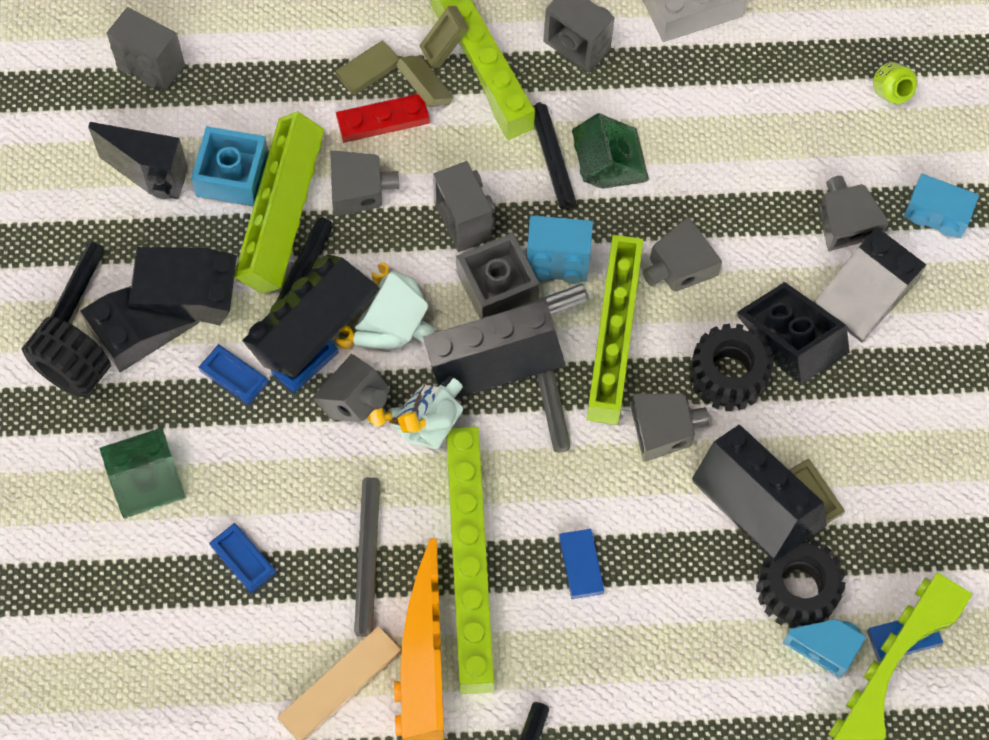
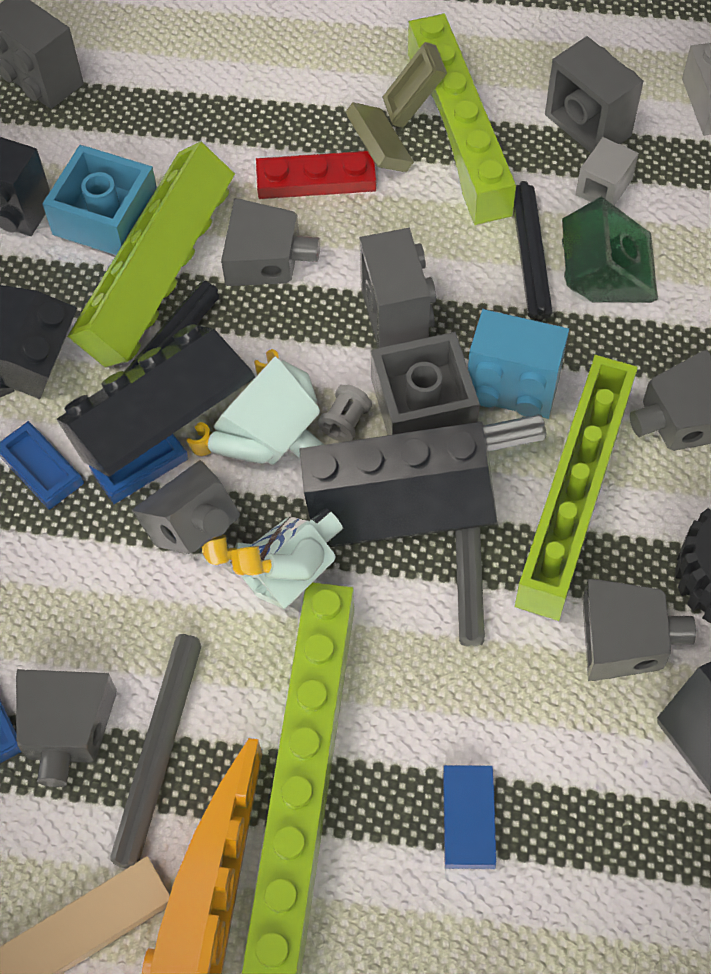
camera: 15 degrees right, 5 degrees down
olive tile [336,40,399,96] -> none
none -> dark grey torso [16,669,117,787]
none -> light grey bush [318,385,372,442]
none -> light grey brick [575,137,639,211]

